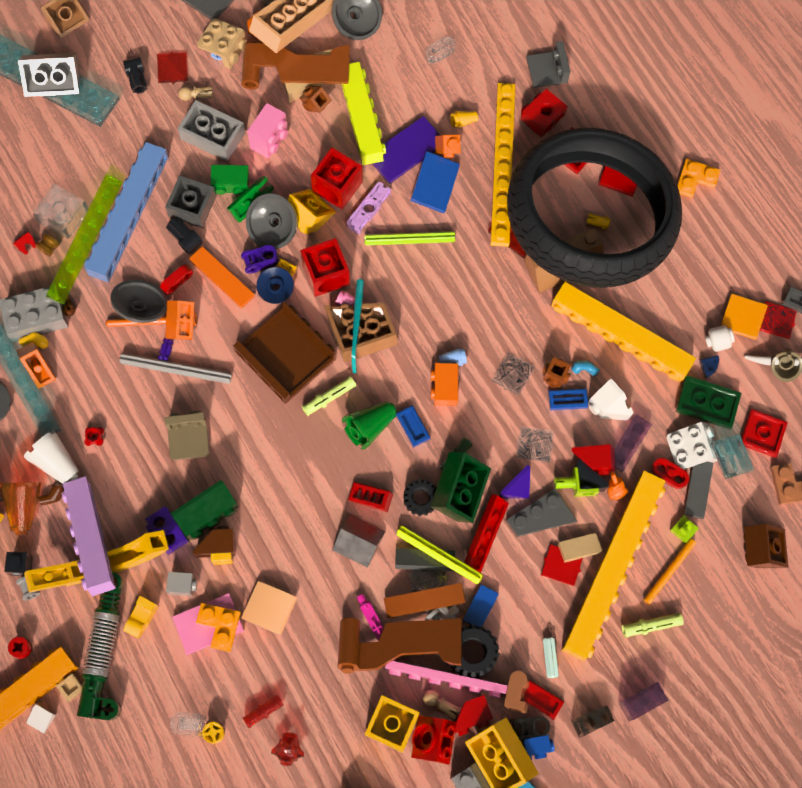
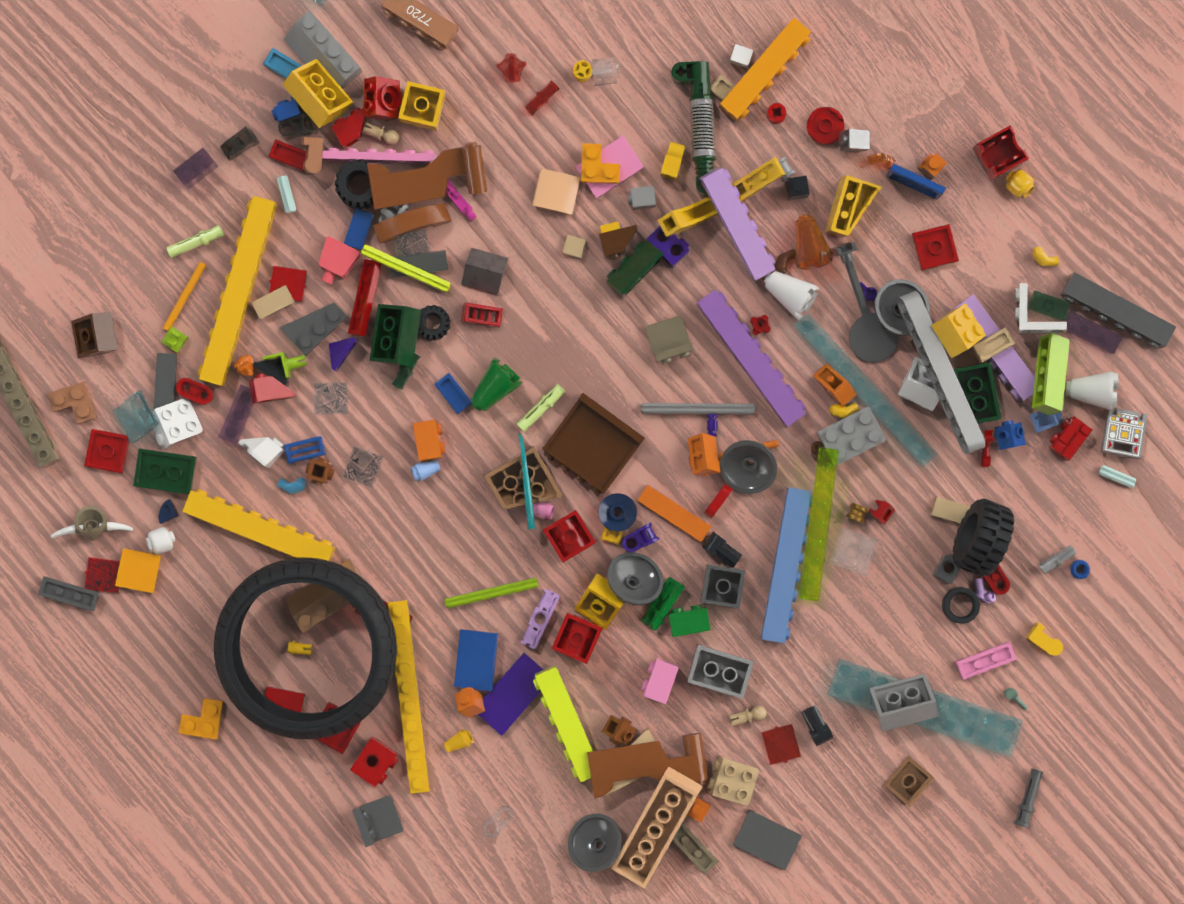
camera: 175 degrees right, 15 degrees up
none -> coral torso [319,236,361,285]
none -> tan tile [563,235,586,259]
none -> medium lavender brick [696,289,806,428]

